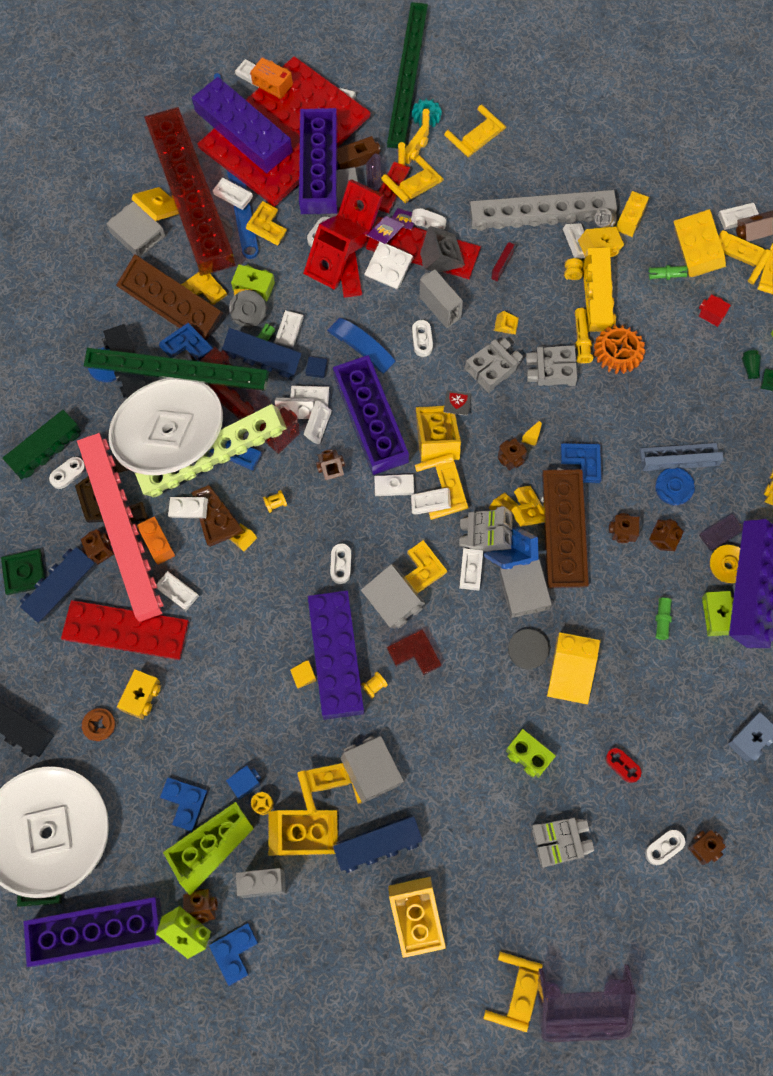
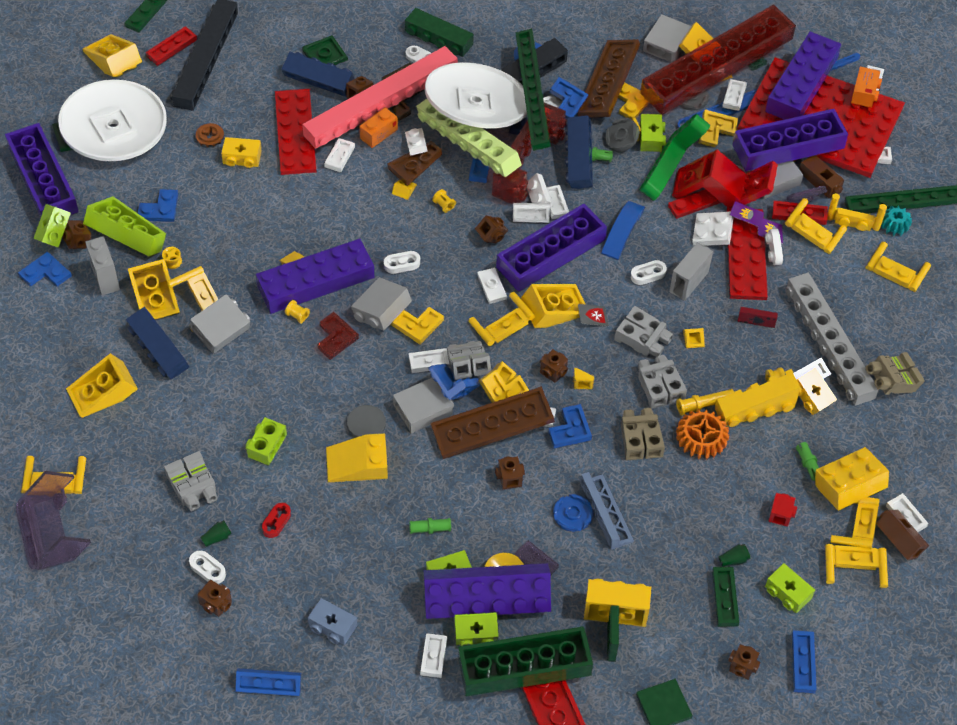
camera: 70 degrees right, 15 degrees down
blue brick [226,766,261,800] -> none
white plate [274,311,303,350] -> none
dark blue tile [305,357,328,378] -> none
white plate [411,488,451,514] -> none
flat silver slope [420,226,465,273] -> none
flat silver wheel [594,208,617,228] -> none
yellow brick [617,191,649,237] -> none
reddish brown brick [649,519,684,552] -> none
none -> dark green cone [200,520,232,547]
none -> dark tan hips [621,408,665,460]
none -> green beam [639,114,710,201]
none -> dark tan hips [865,352,925,395]

